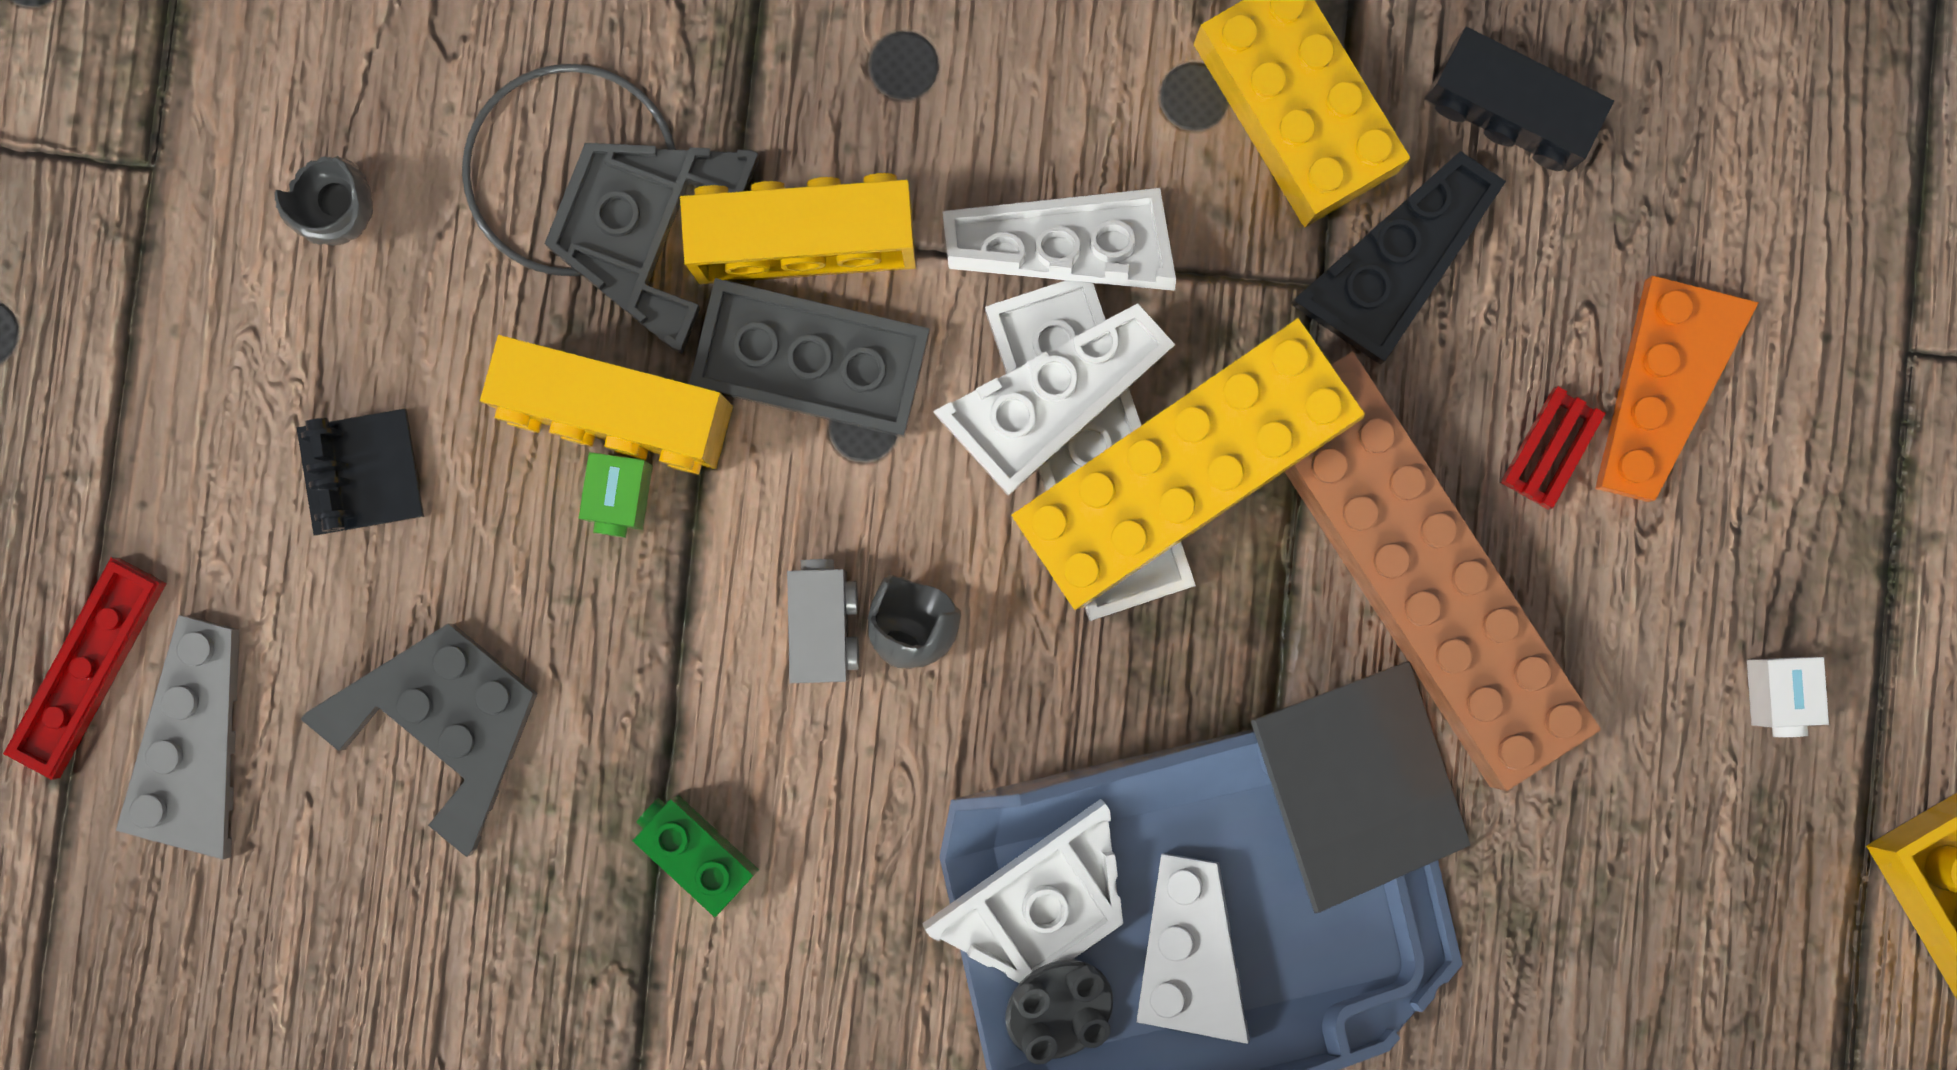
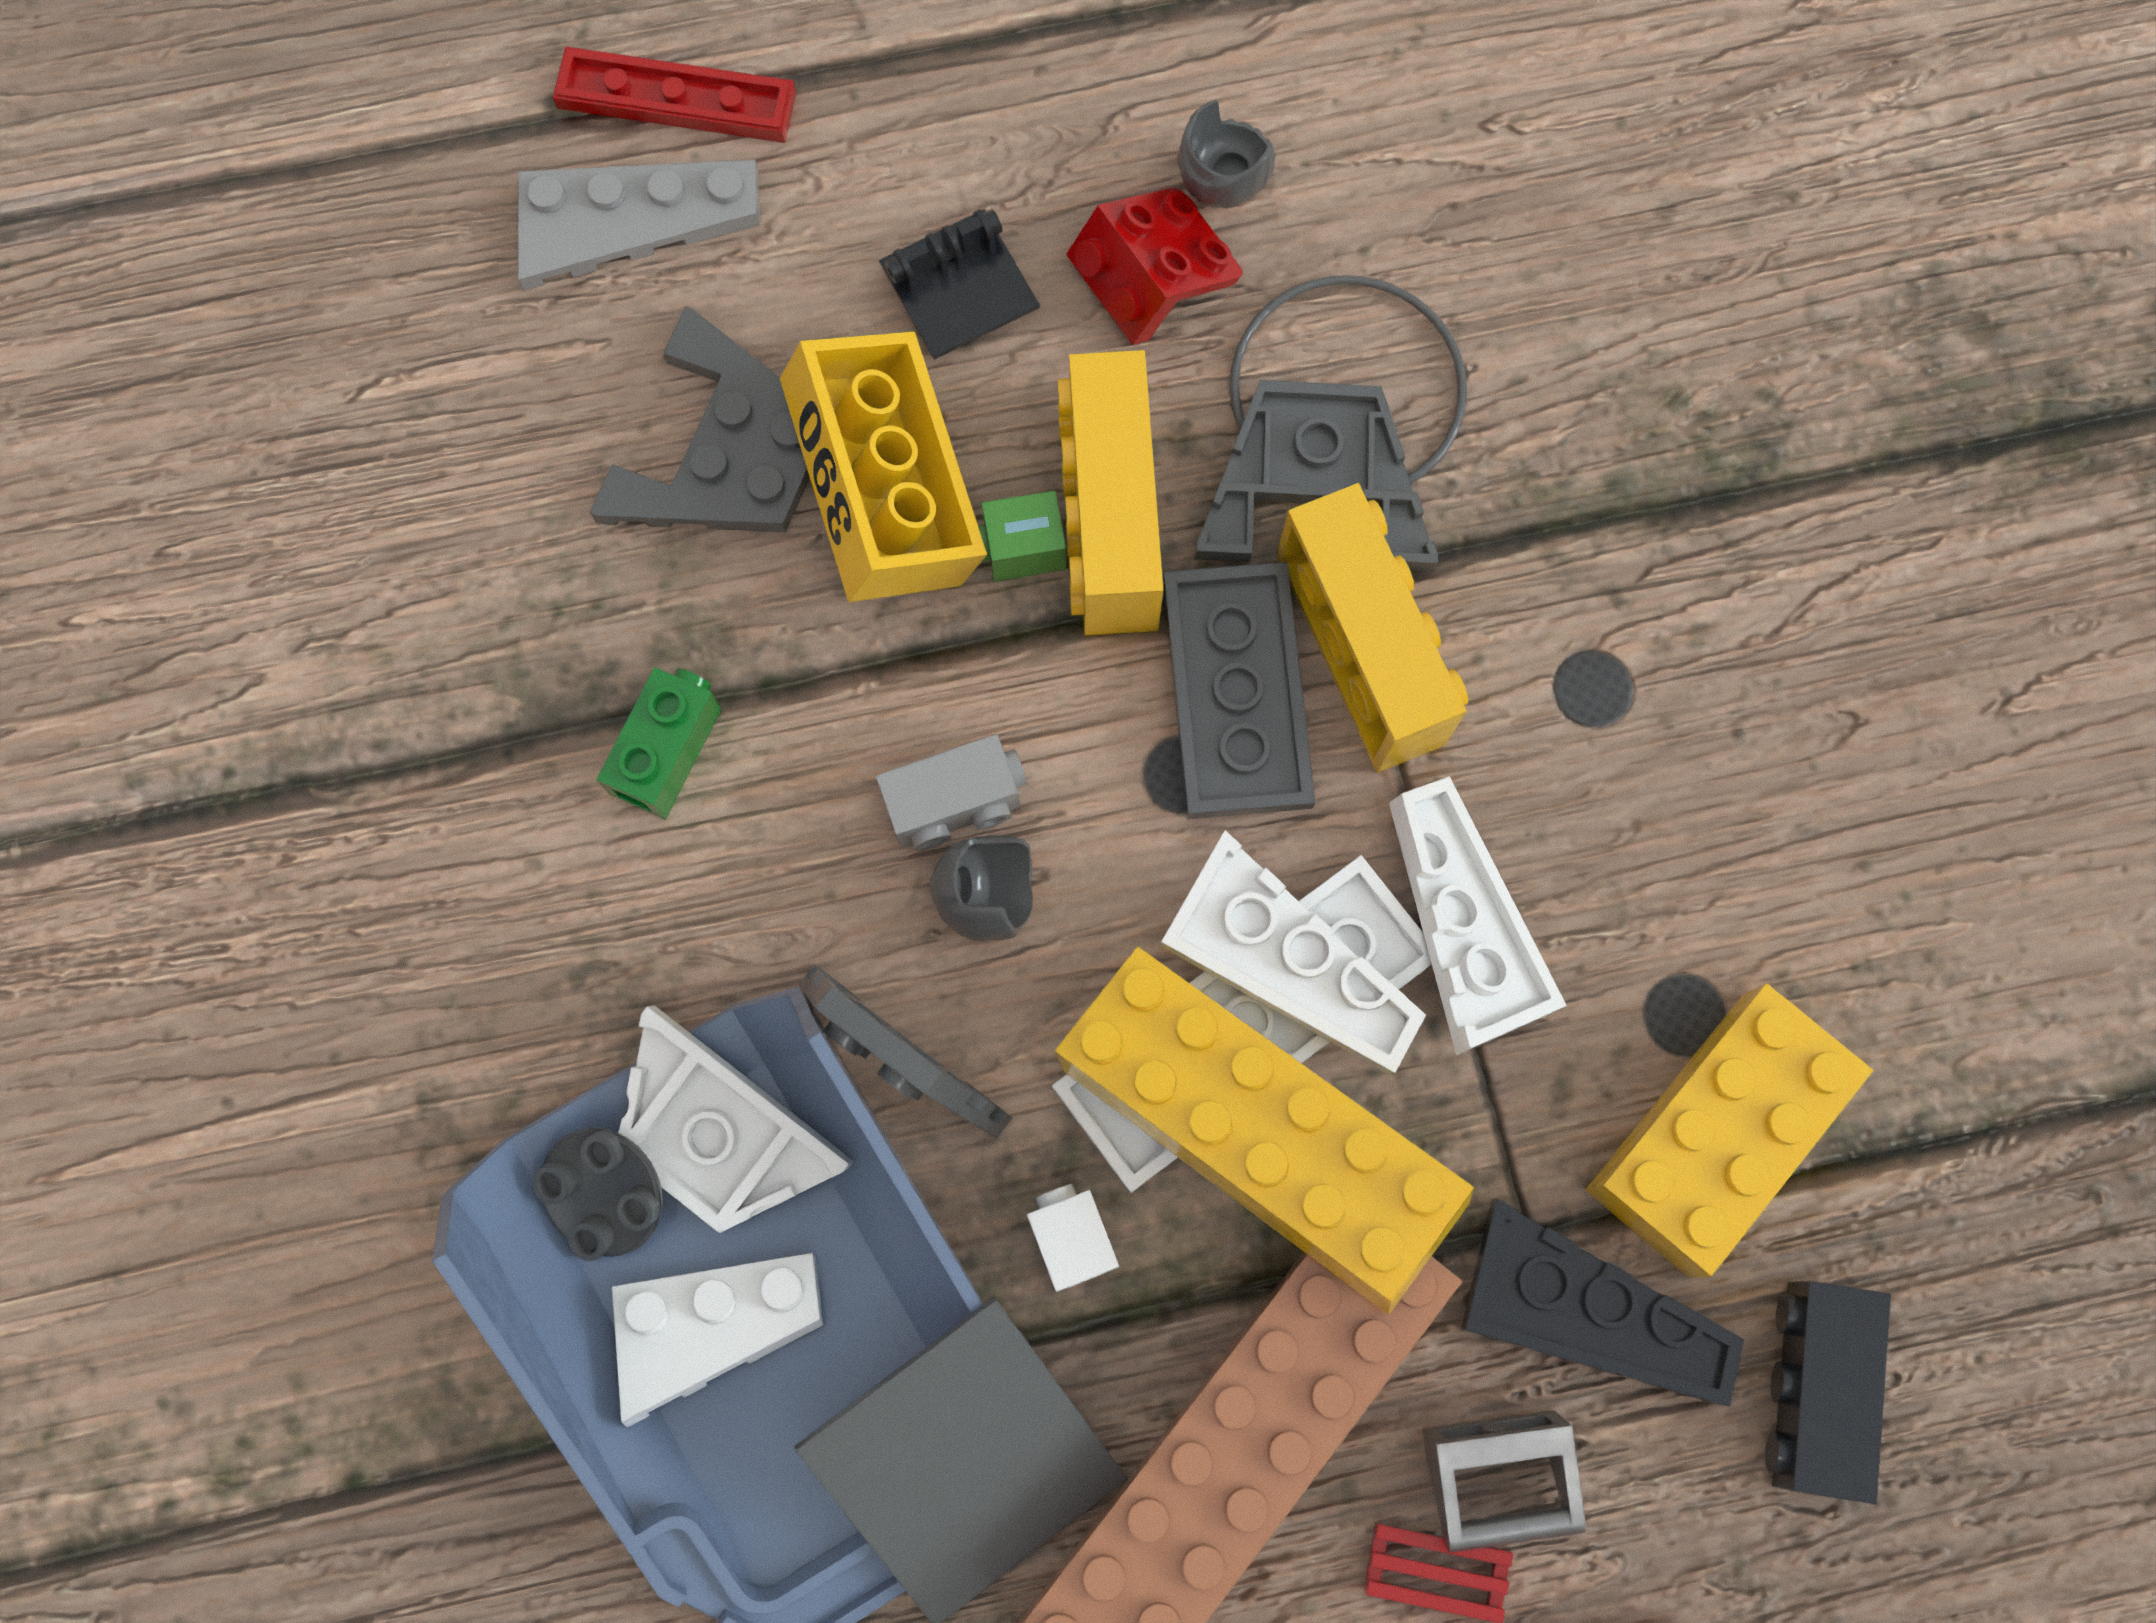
camera: 75 degrees right, 10 degrees down
none -> yellow brick [780,332,987,602]
none -> dark grey wing [799,964,1013,1138]
none -> white brick [1027,1184,1119,1293]
none -> red bracket [1066,187,1243,345]
none -> flat silver tile [1422,1410,1586,1553]

